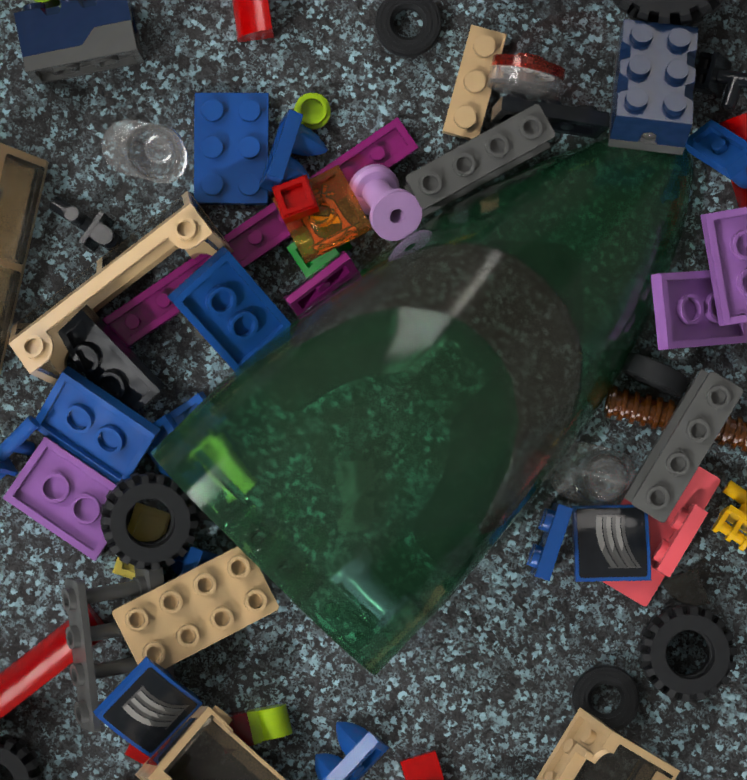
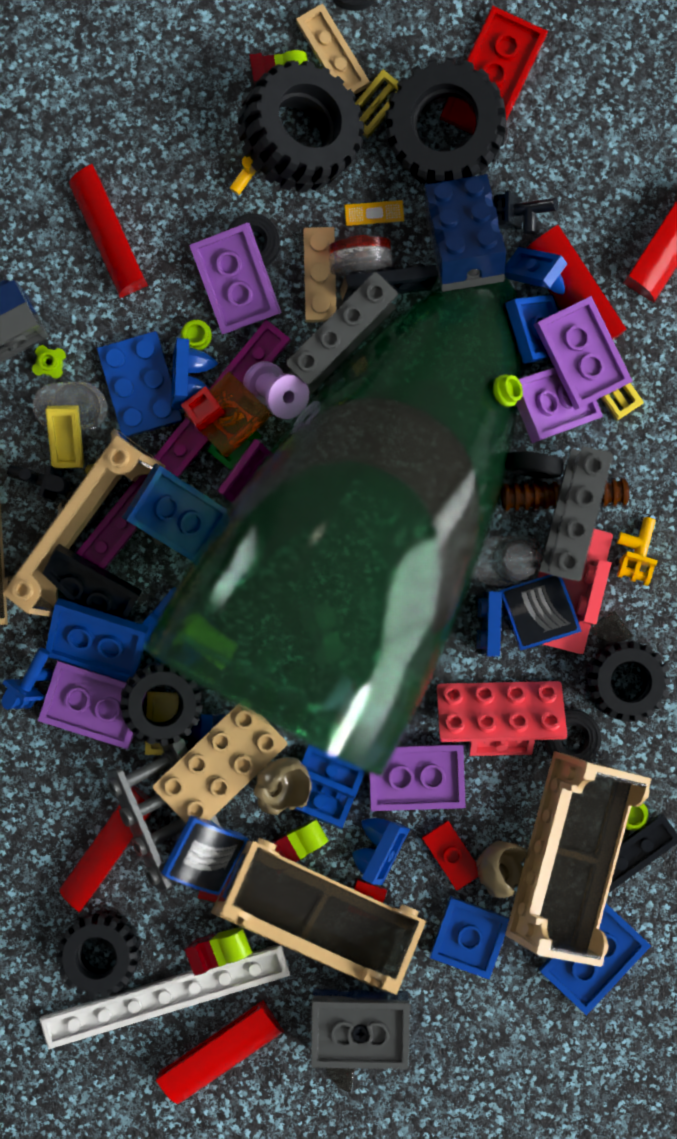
camera: 15 degrees left, 0 degrees up
none -> lime plate [32,345,66,379]
none -> light yellow tile [45,405,84,468]
none -> medium lavender plate [189,223,282,335]
none -> dark tan hair [253,757,312,815]
none -> blue slope [294,744,367,830]
none -> yellow sticker [345,200,404,226]
none -> medium lavender plate [369,744,466,811]
none -> coral bracket [436,681,567,756]
none -> lime plate [493,374,523,407]
none -> blue plate [505,295,558,364]

